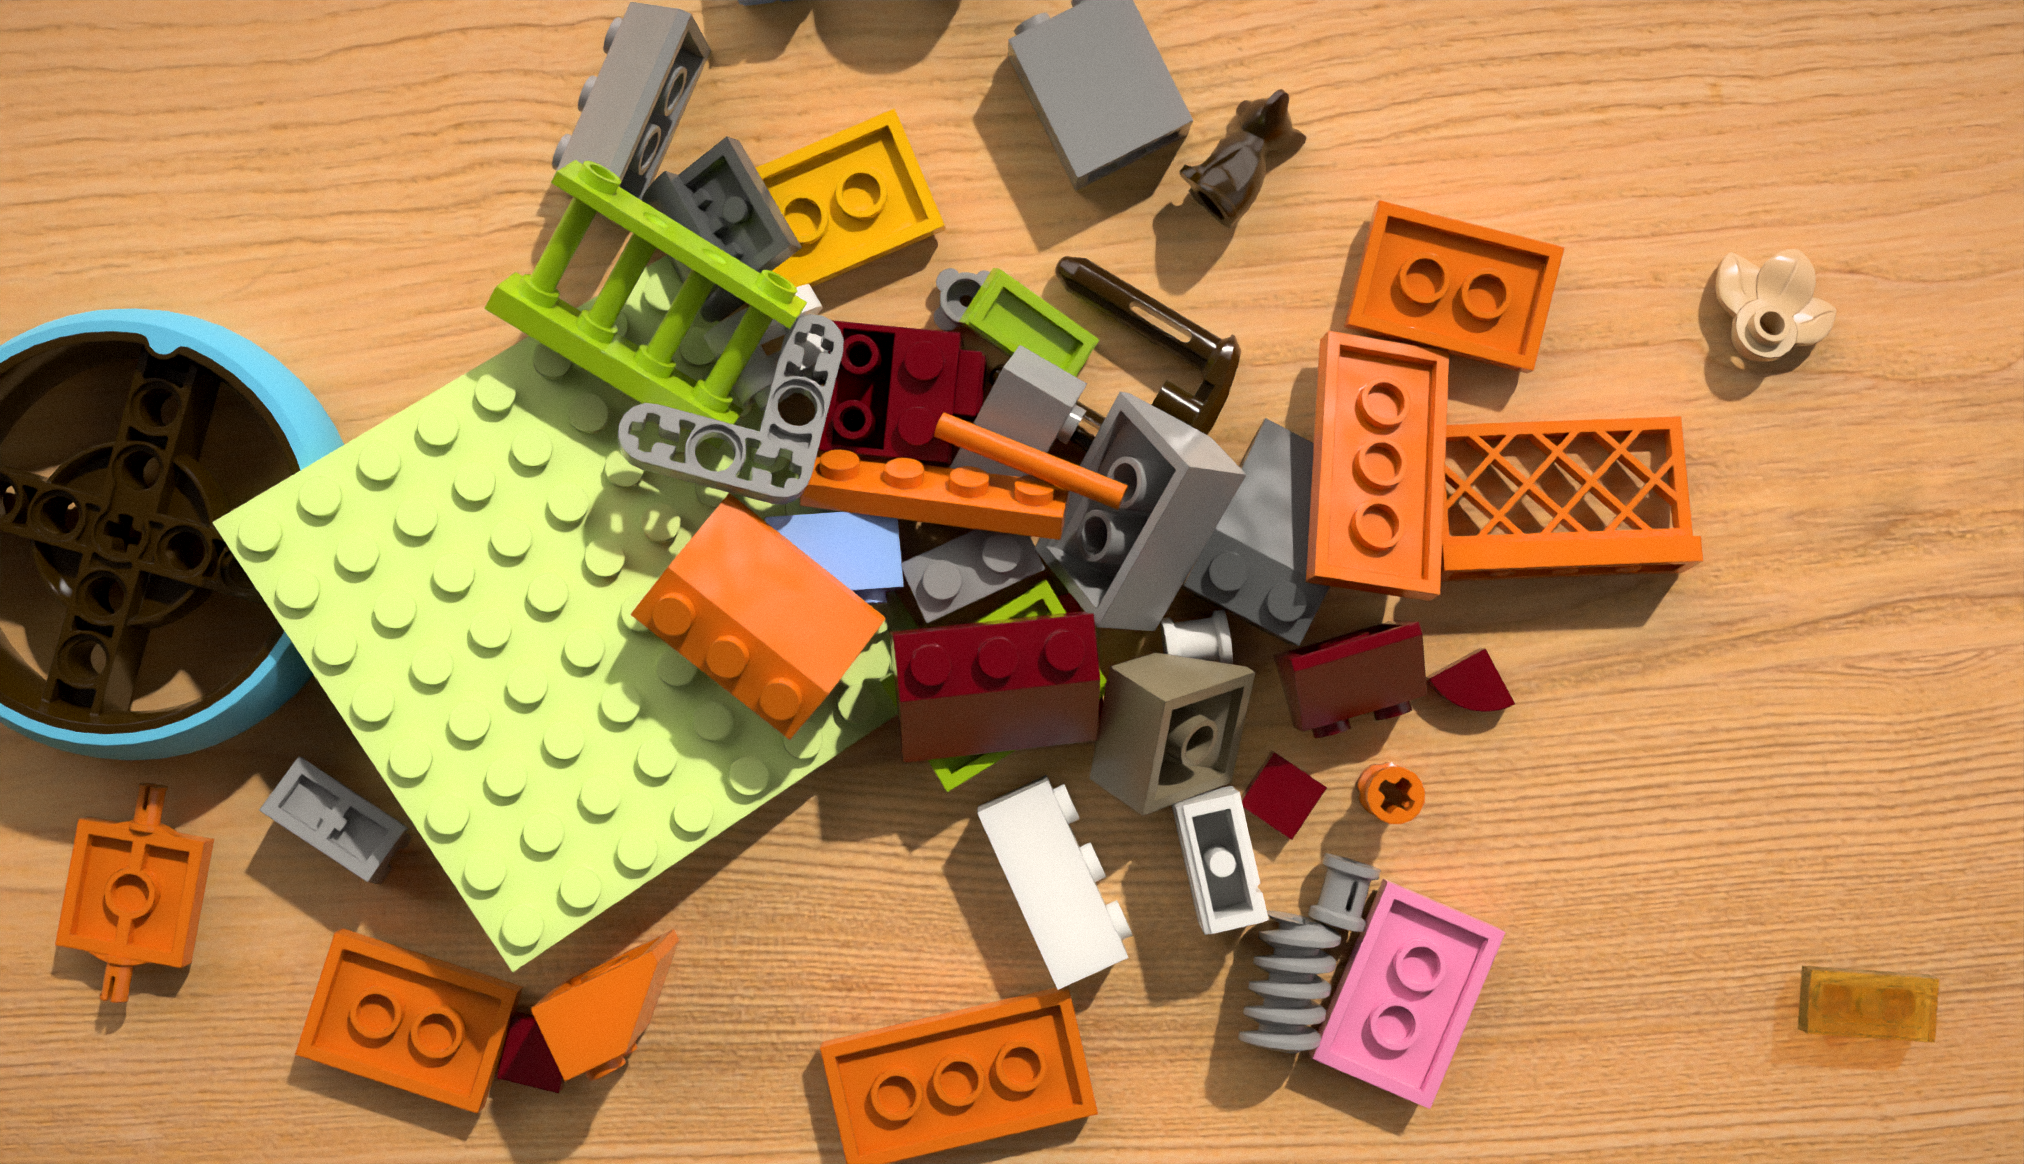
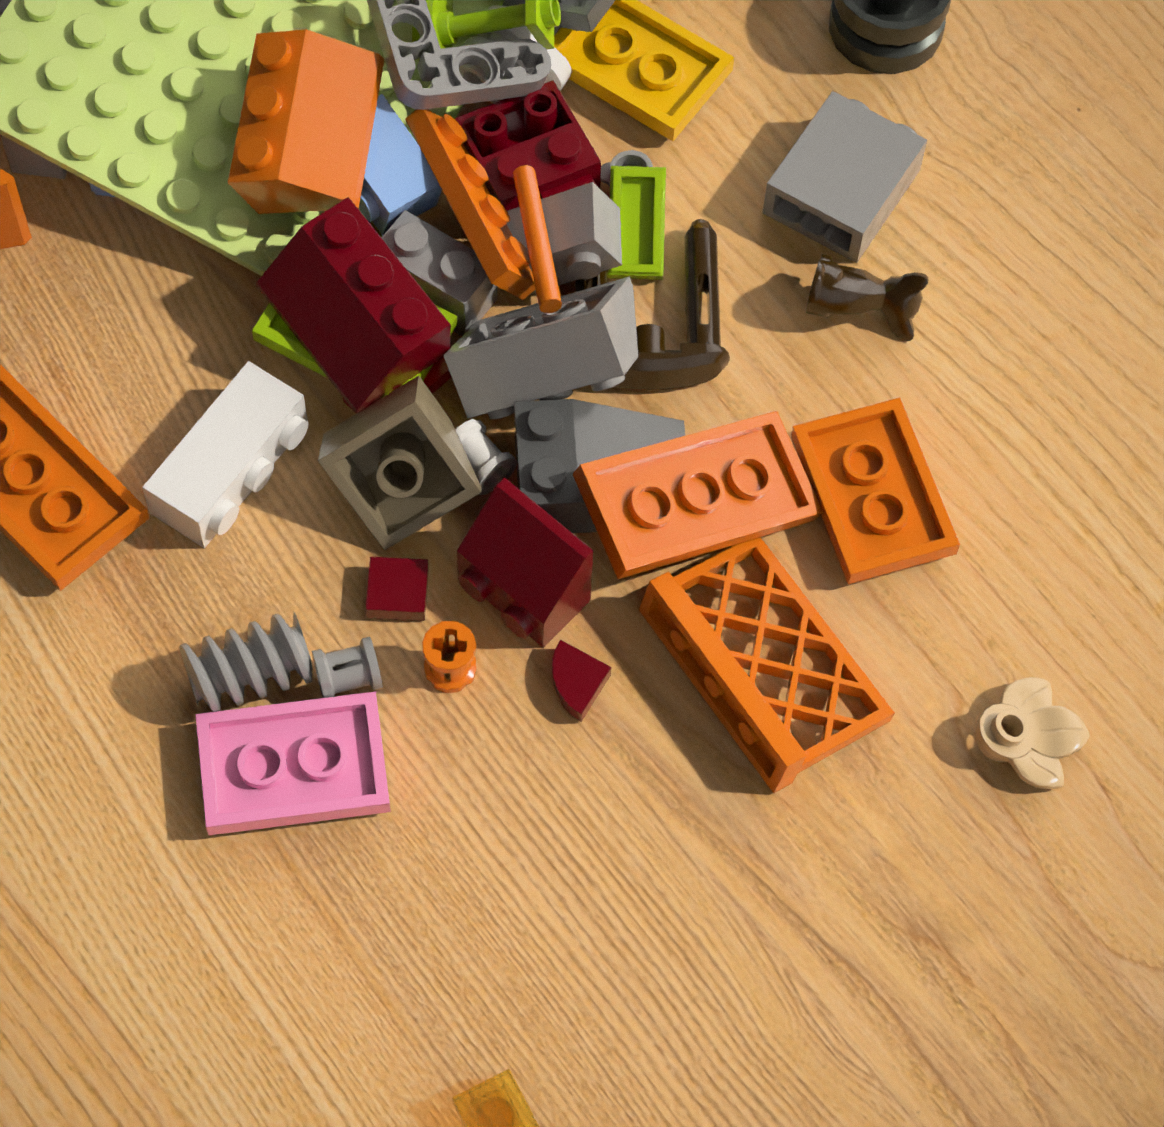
camera: 60 degrees right, 25 degrees down
white brick [1171,786,1269,935] -> none

